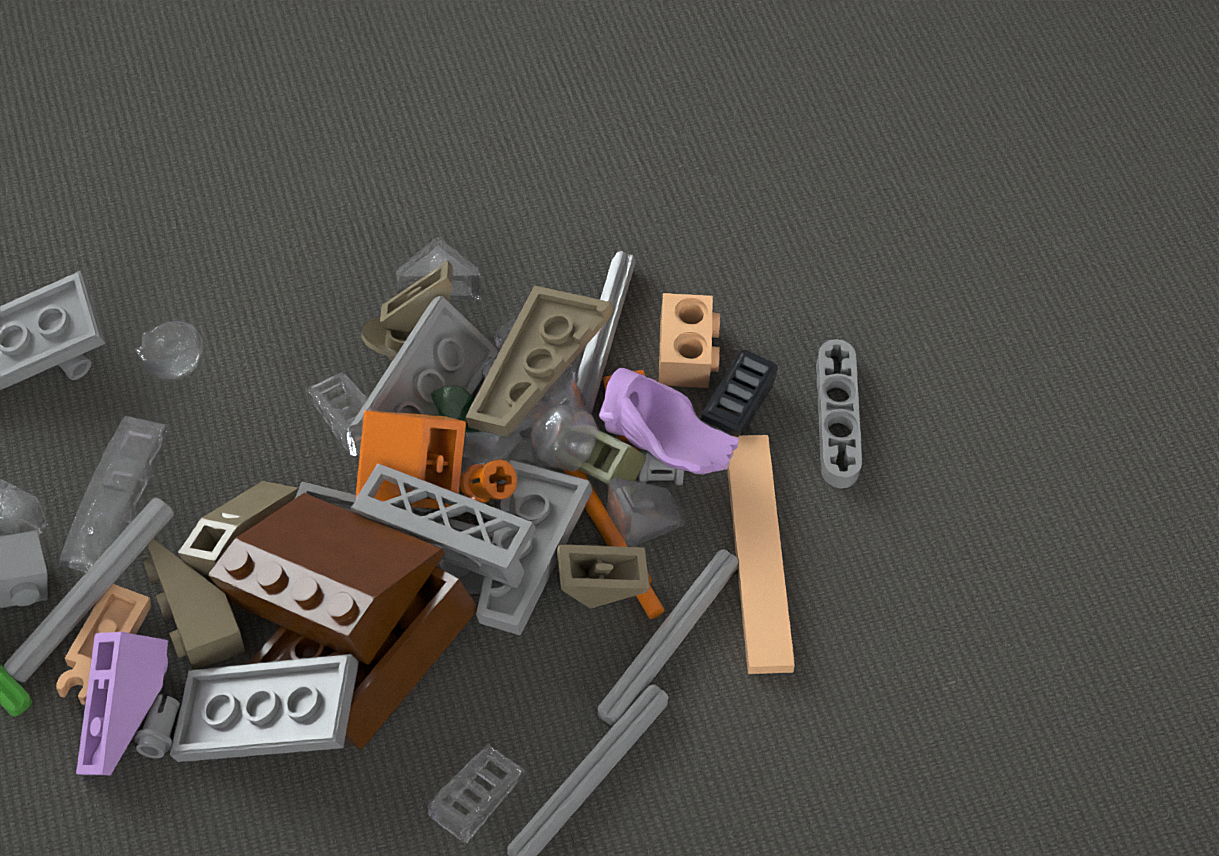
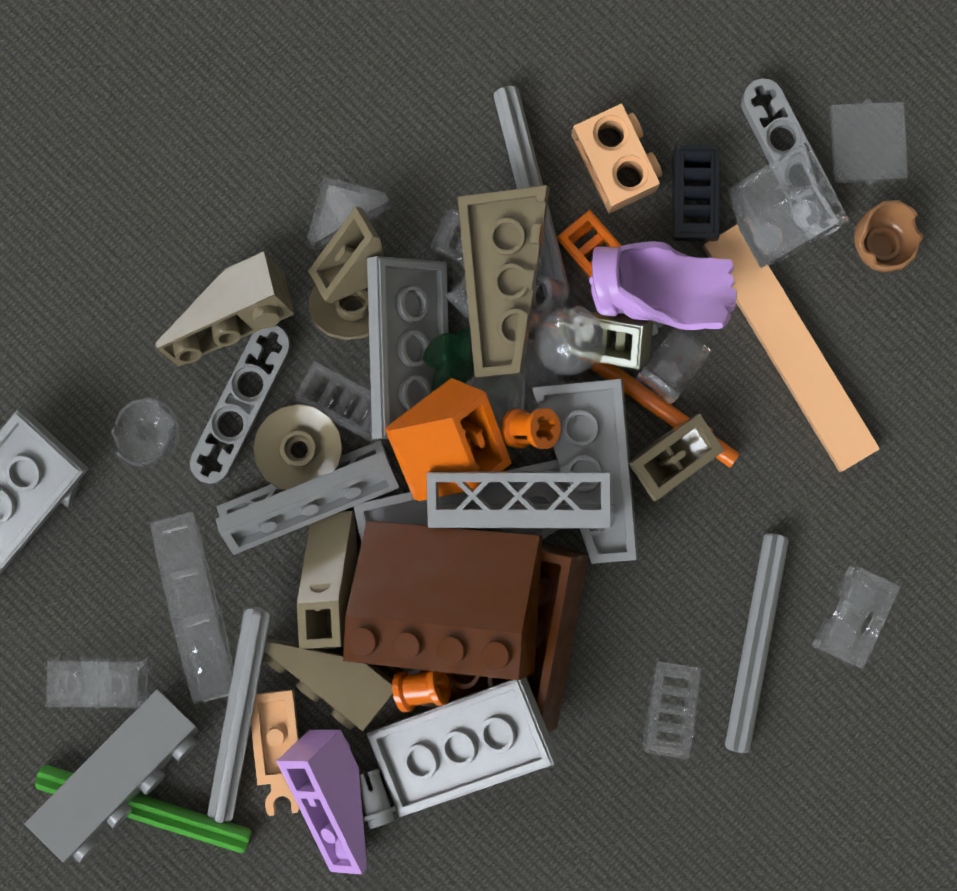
camera: 25 degrees left, 30 degrees up
light grey axle [597,550,739,726] -> none
none -> dark tan slope [155,251,294,367]
none -> light grey beam [190,326,292,484]
none -> light grey fence [215,440,400,555]
none -> dark tan dish [253,404,343,491]
none -> orange bush [392,671,451,712]
none -> clear slope [729,143,849,268]
none -> clear brick [812,566,901,669]
none -> clear piece [830,99,908,185]
none -> medium nougat hair [854,200,923,273]

